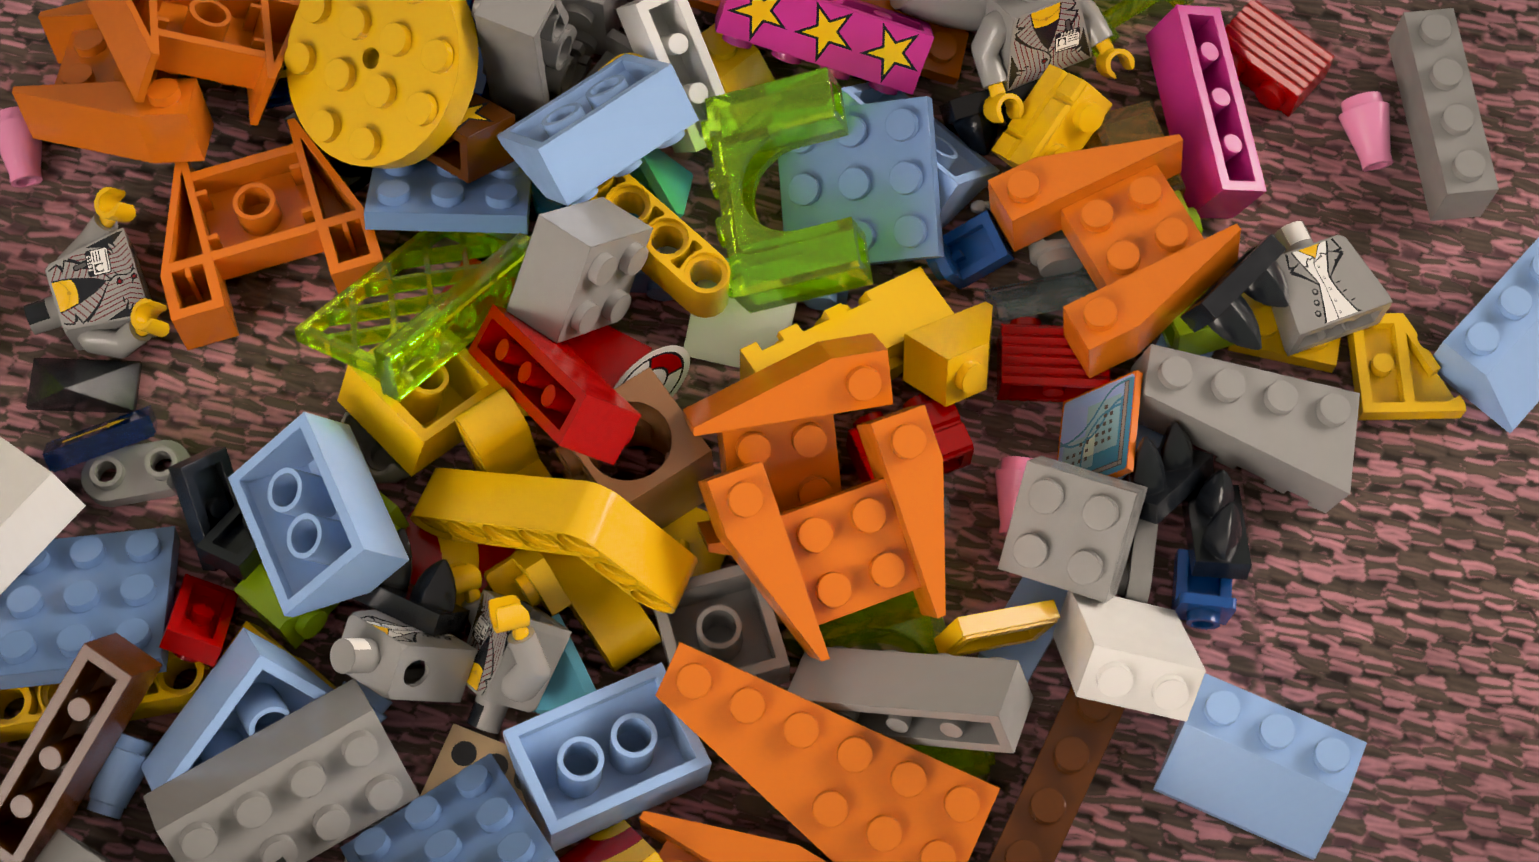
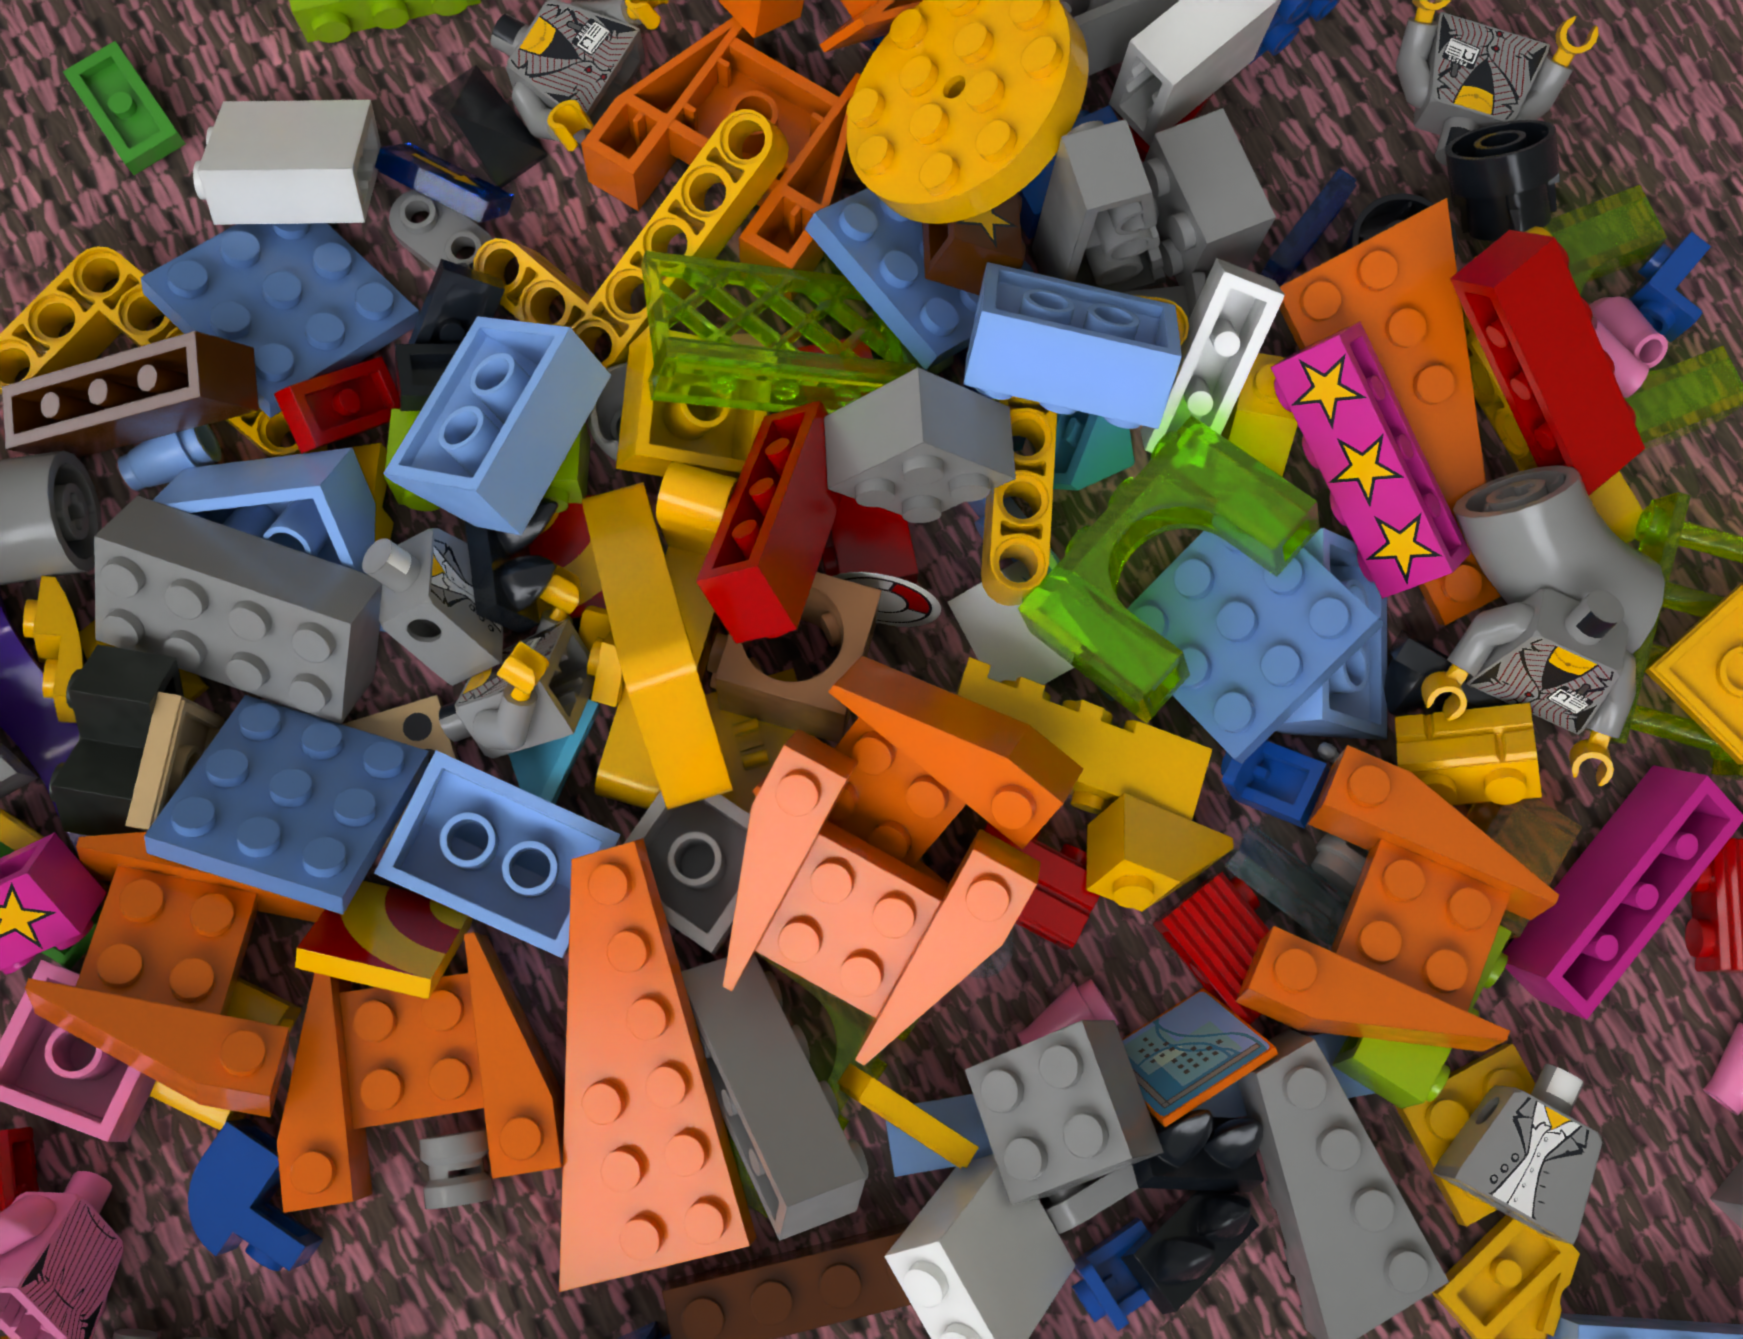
camera: 45 degrees right, 10 degrees up
black tile [1180,234,1289,350] -> none
none -> yellow beam [473,109,789,369]

